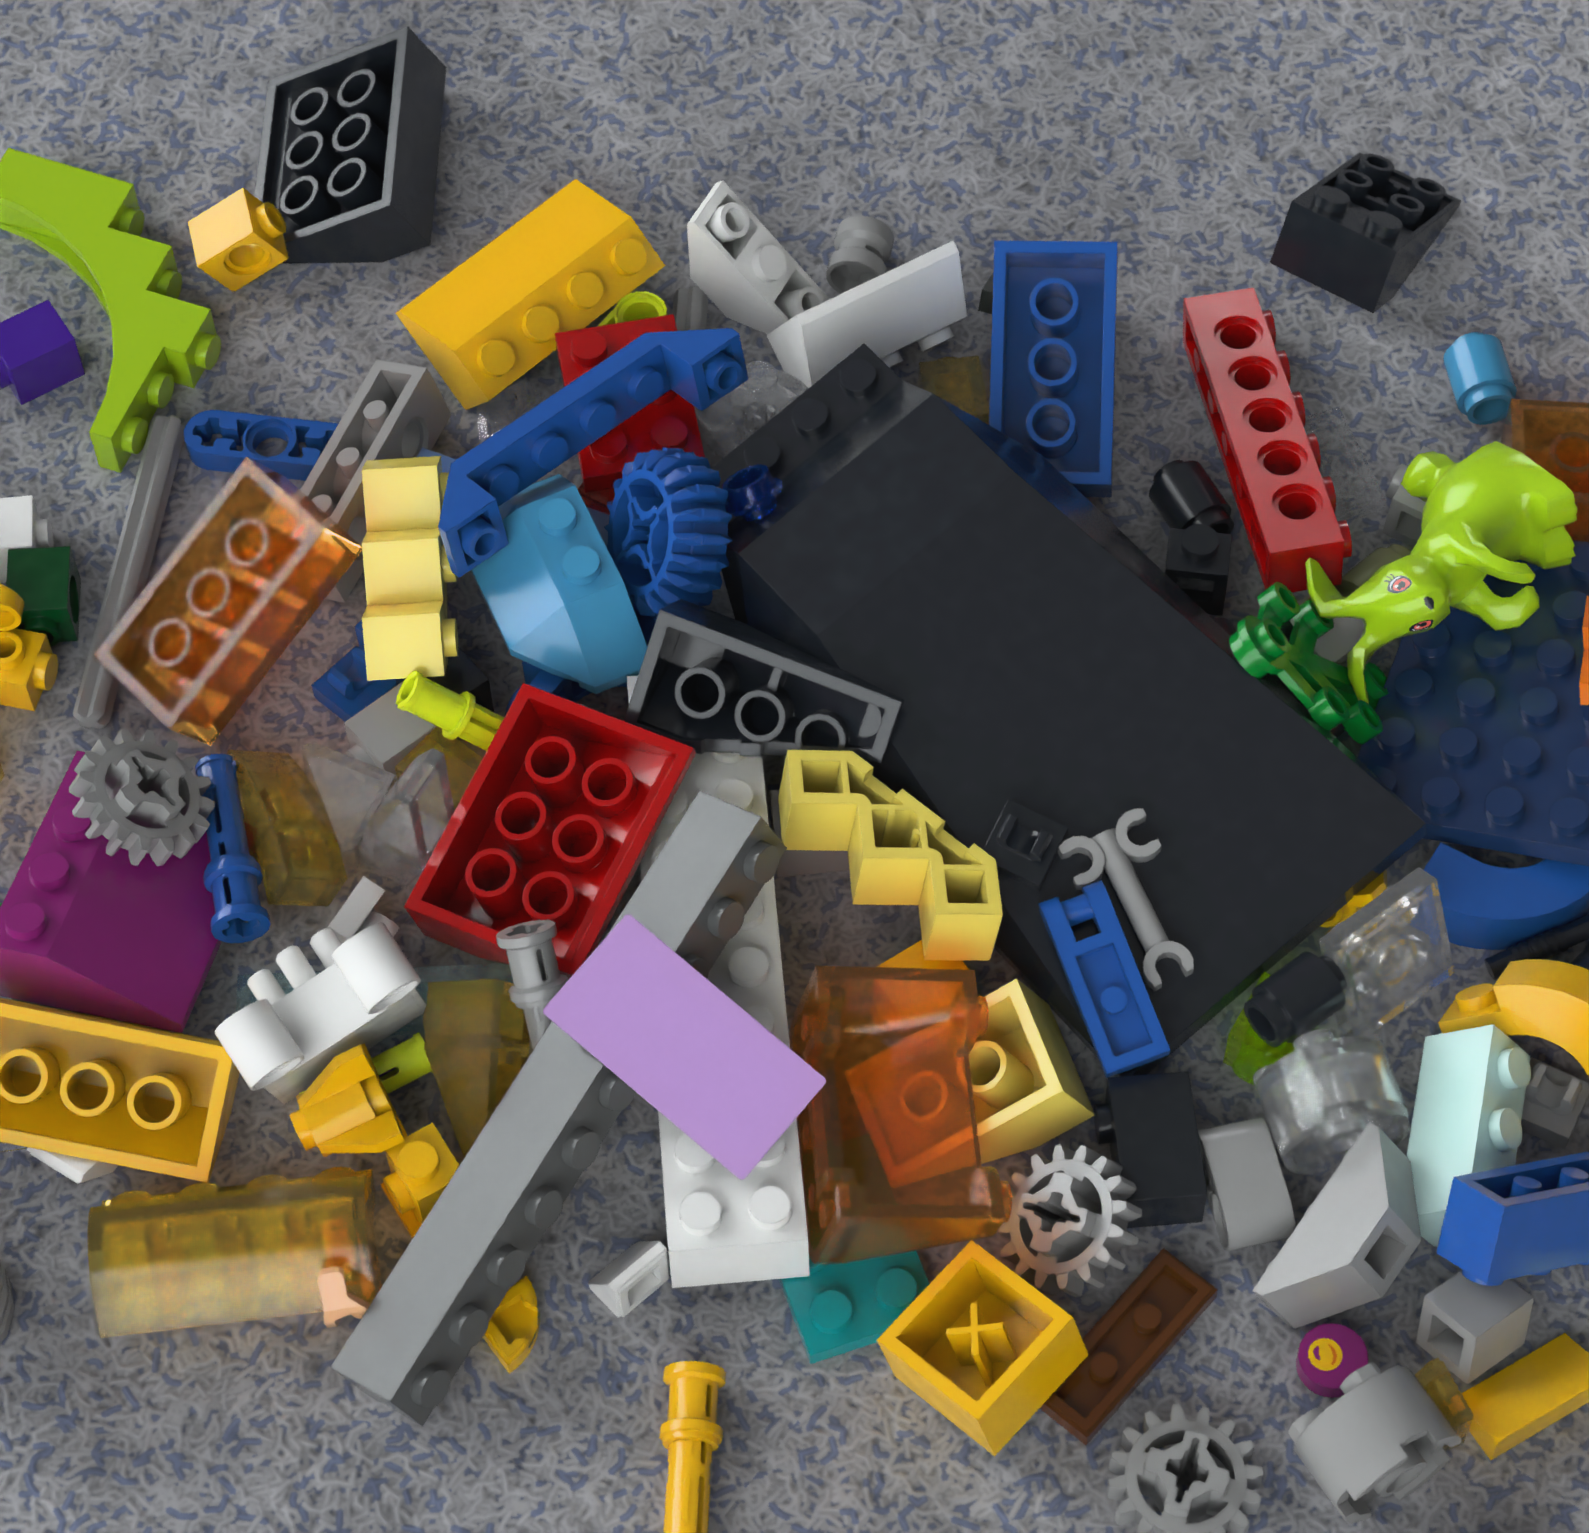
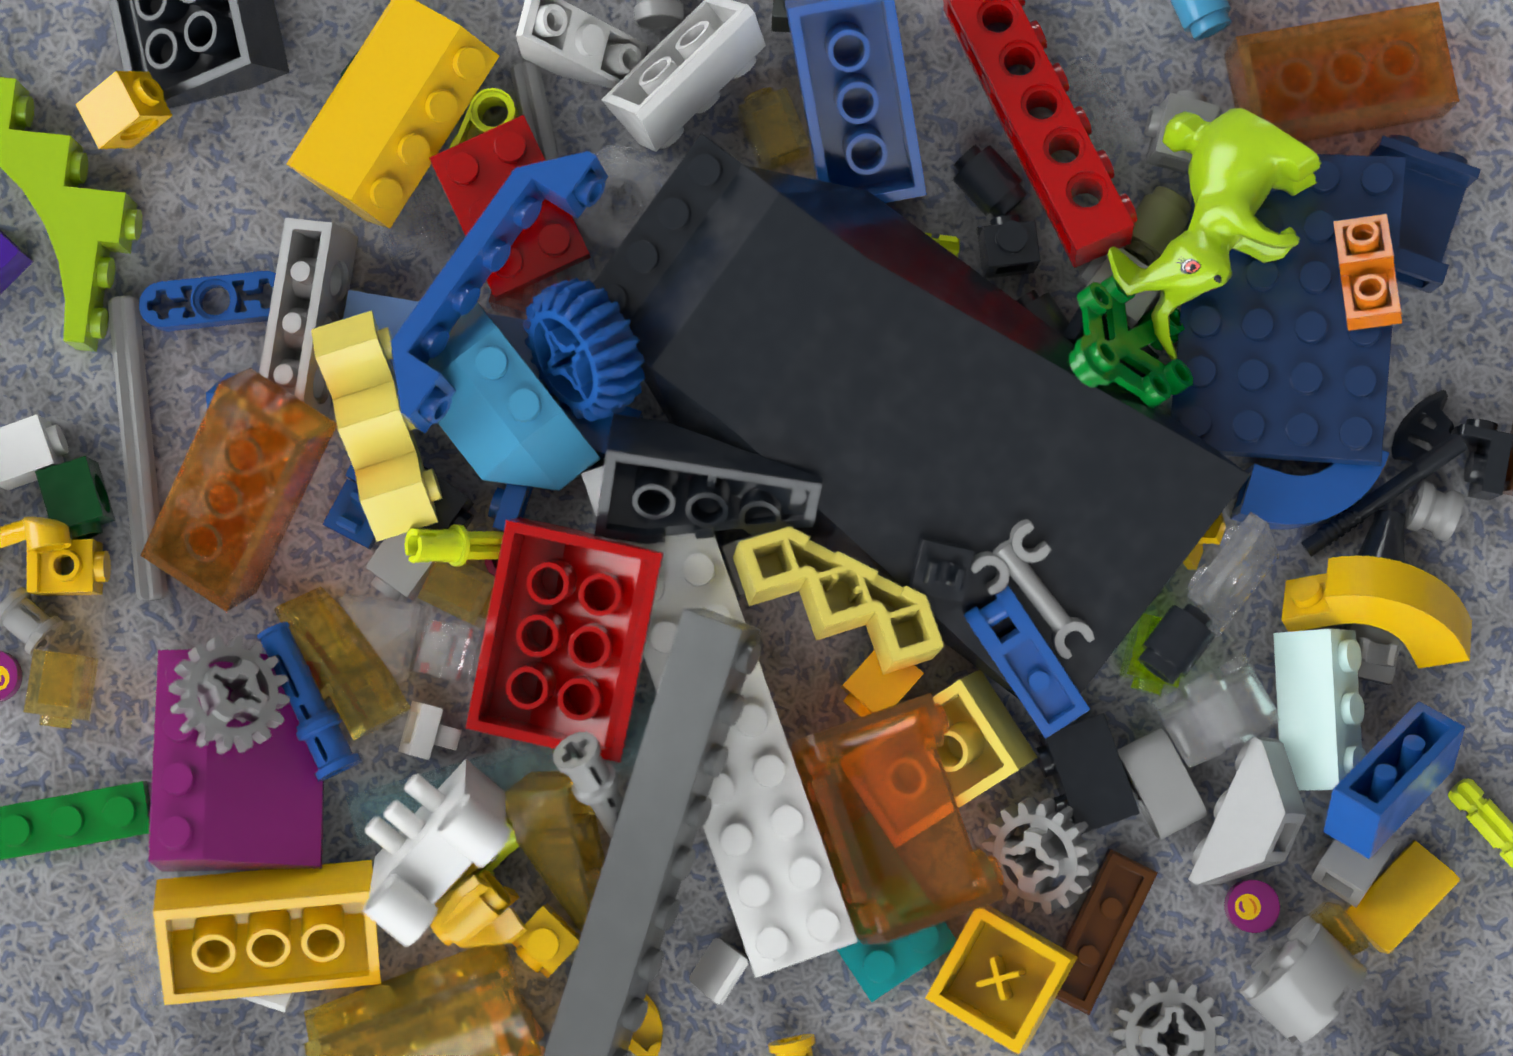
camera: 20 degrees left, 25 degrees up
lavender sticker [543,914,826,1180] -> none
clear blue plate [722,464,783,521] -> none

